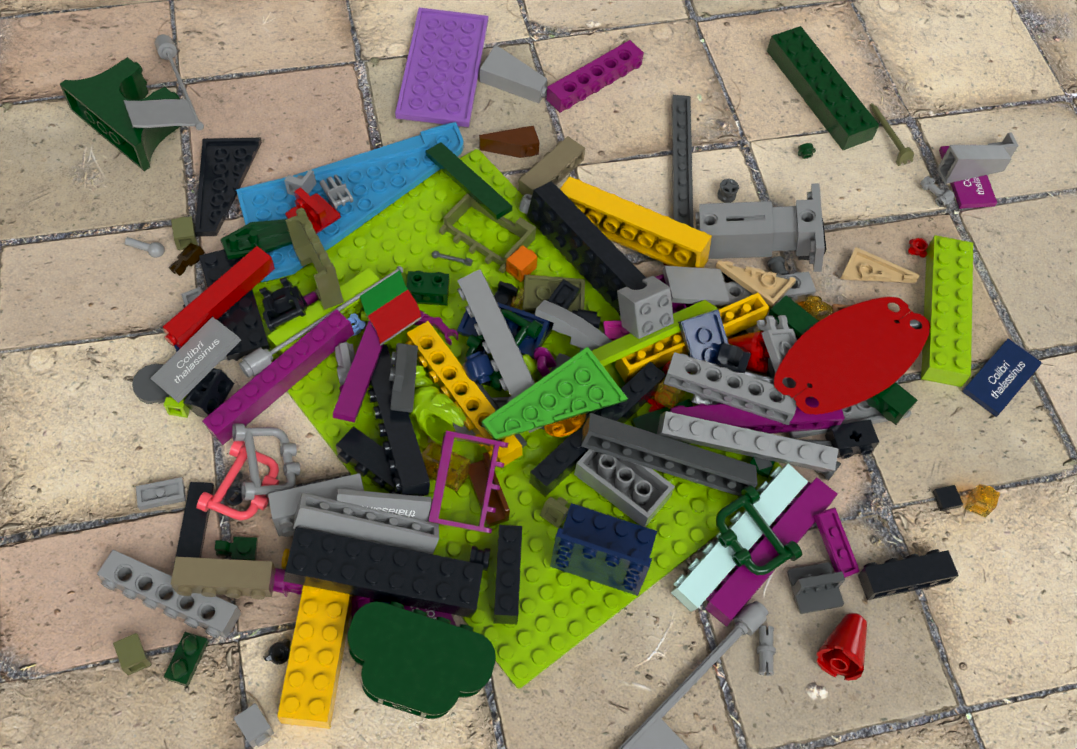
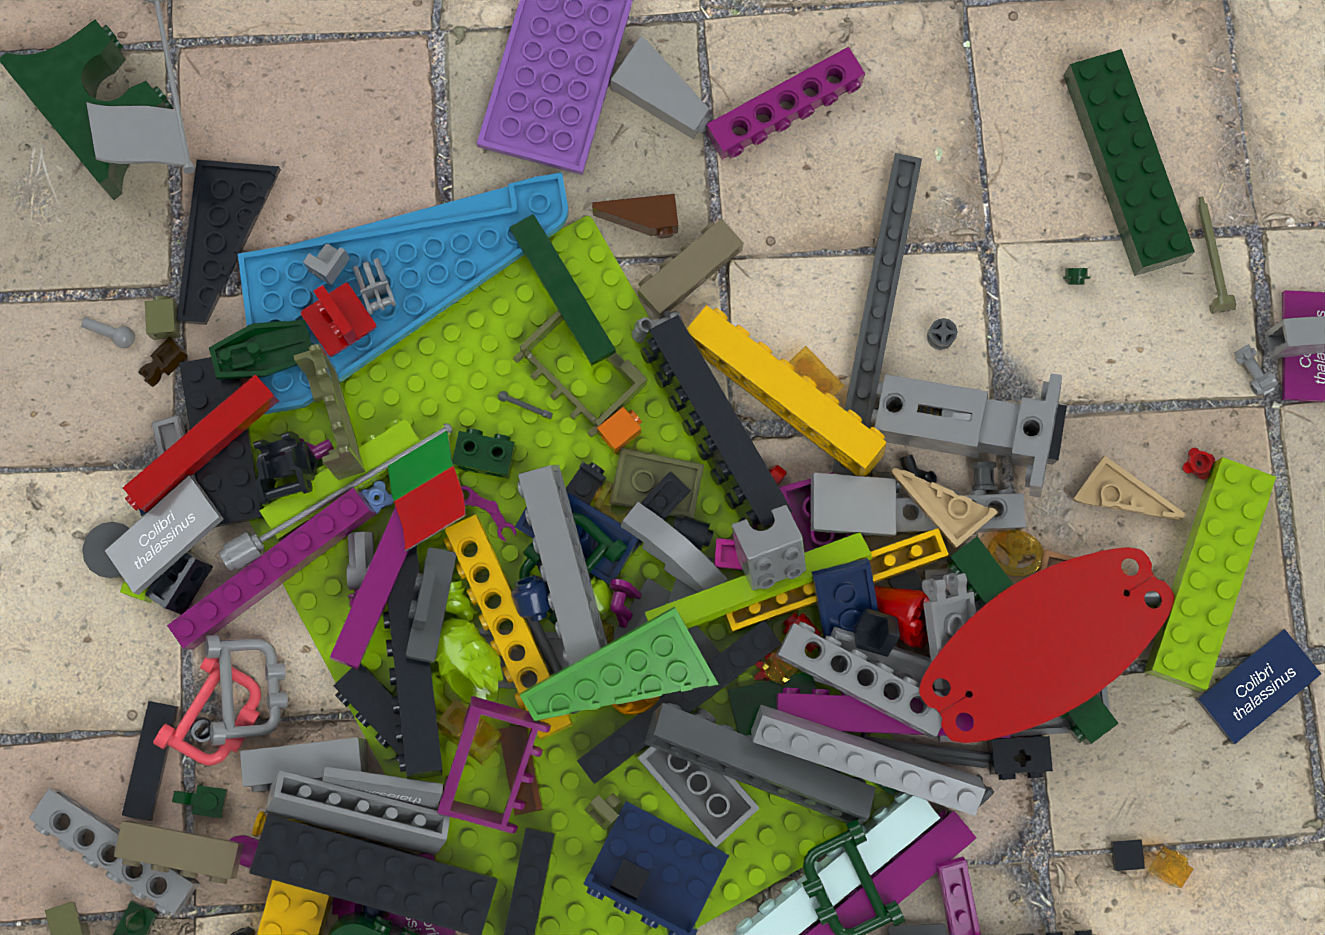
camera: 10 degrees right, 20 degrees up
light grey plate [136,477,186,510] -> none
black wheel [470,546,491,571] -> none

